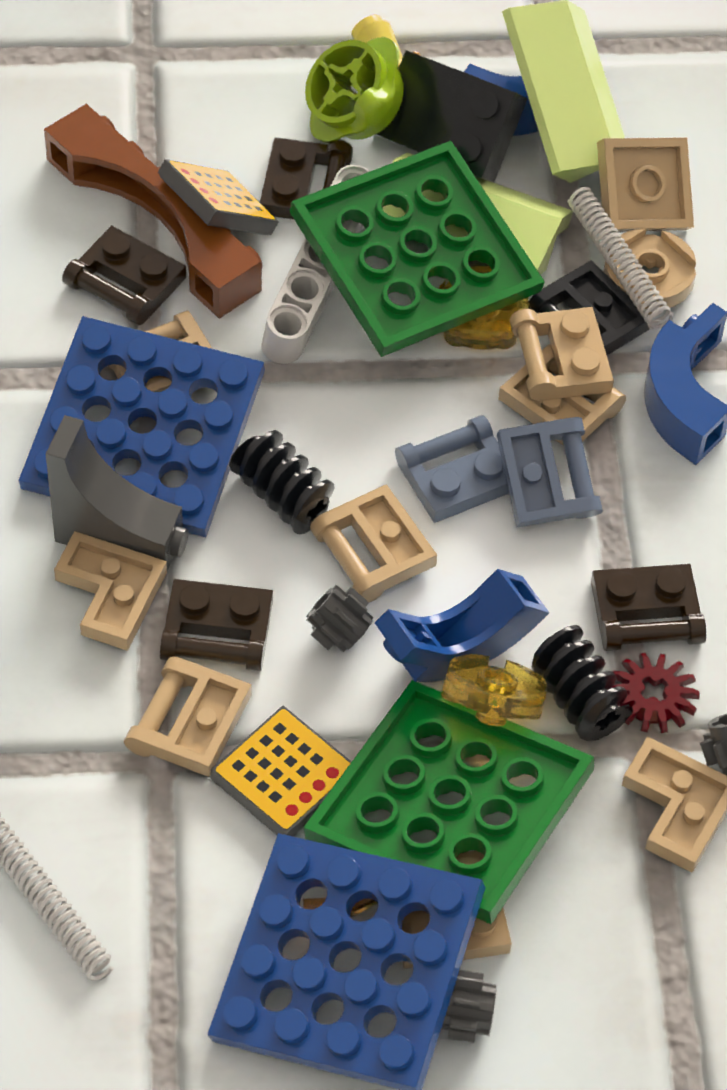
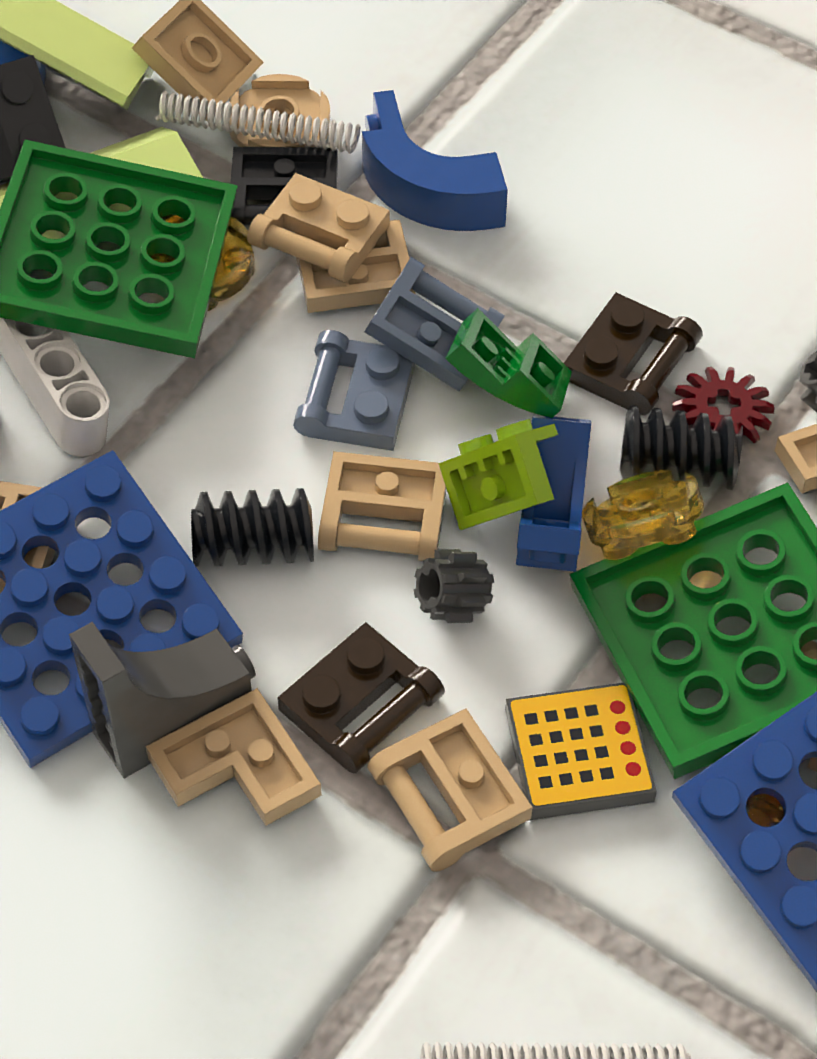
camera: 50 degrees left, 0 degrees up
none -> lime bracket [438,419,558,530]
none -> green slope [445,308,572,418]

